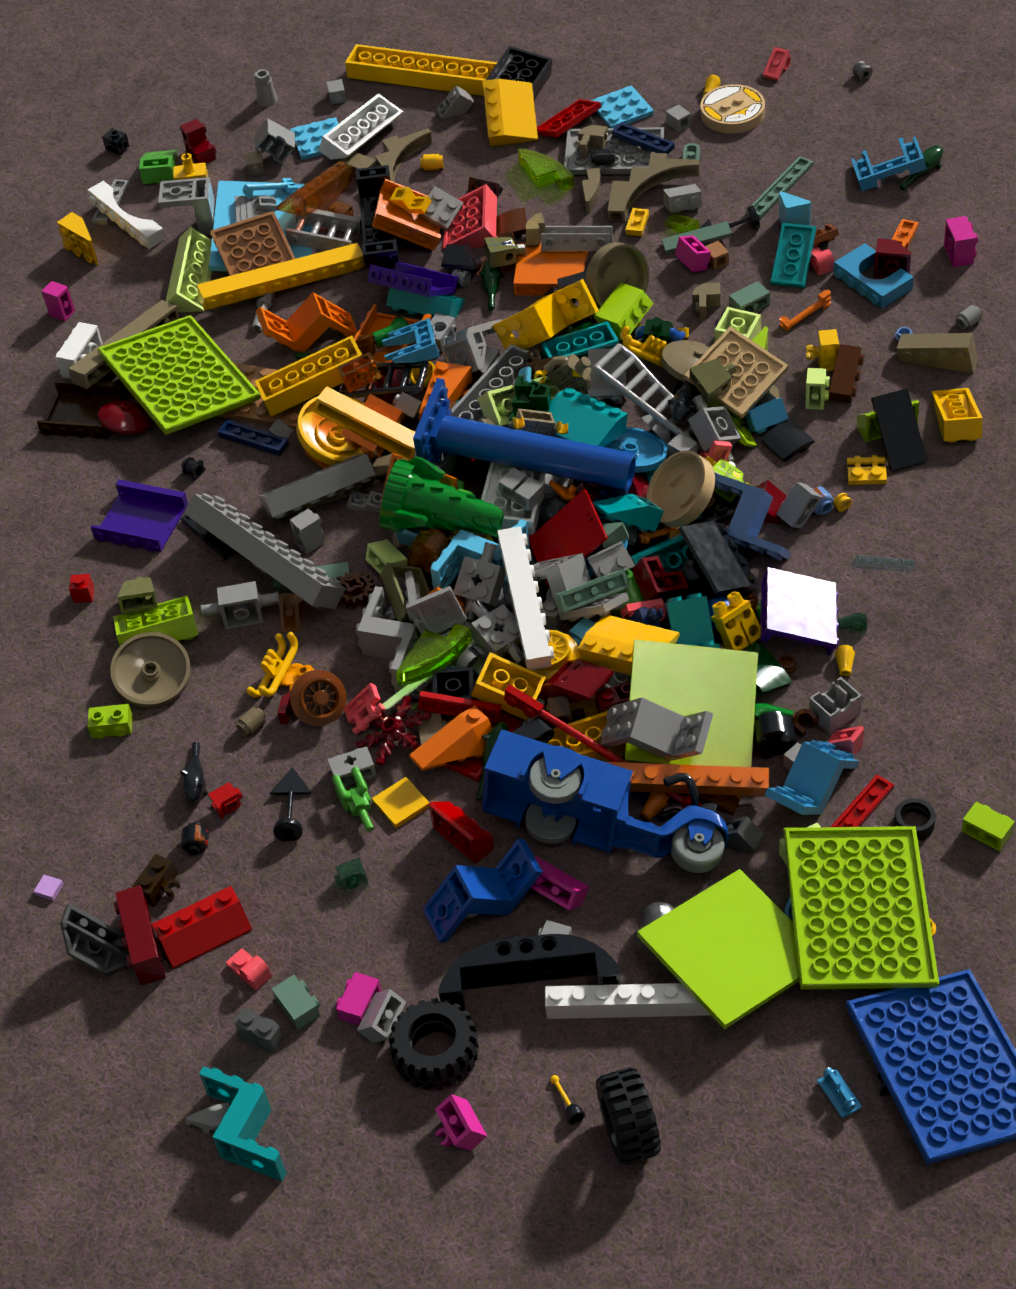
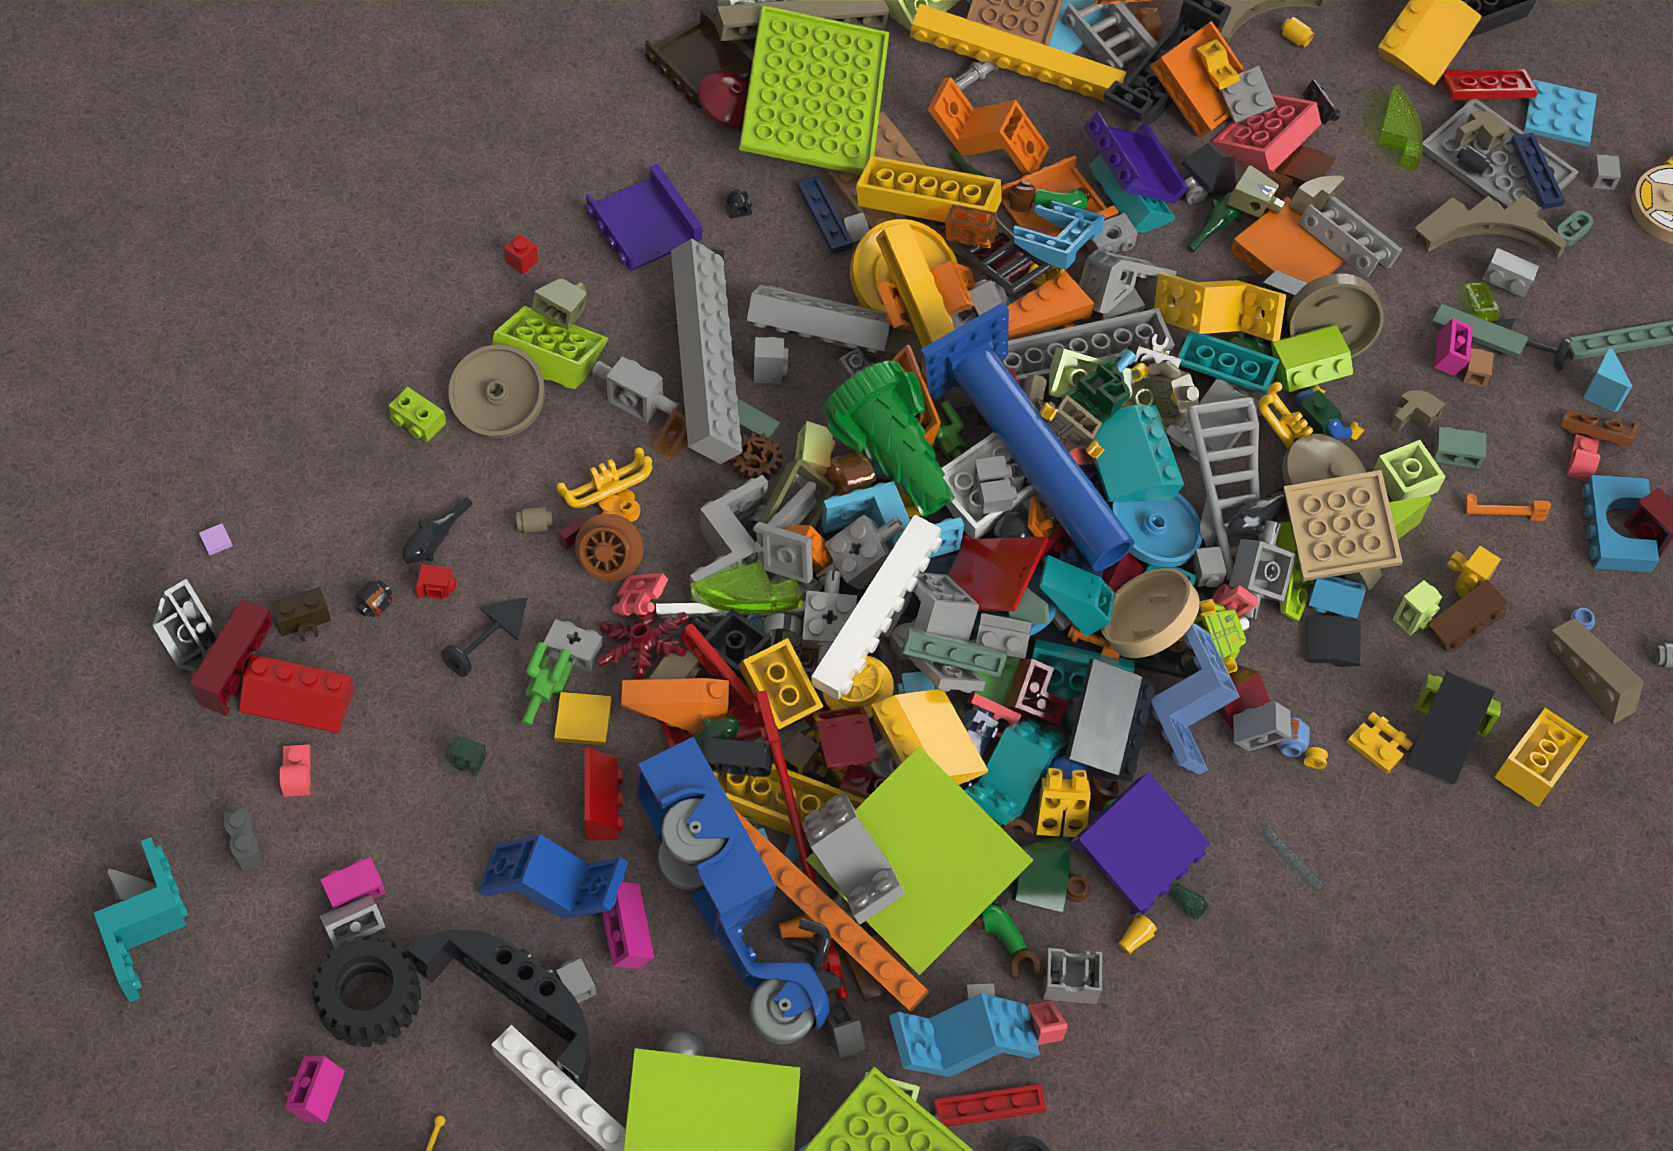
camera: 30 degrees right, 10 degrees up
sand green brick [271,975,321,1030] -> none
dark tan slope [582,168,601,213] -> none
yellow plate [625,208,649,236] -> none
olive torso [689,359,737,404] -> none
black brick [753,711,796,759] -> none
teal tile [770,223,817,288] -> none

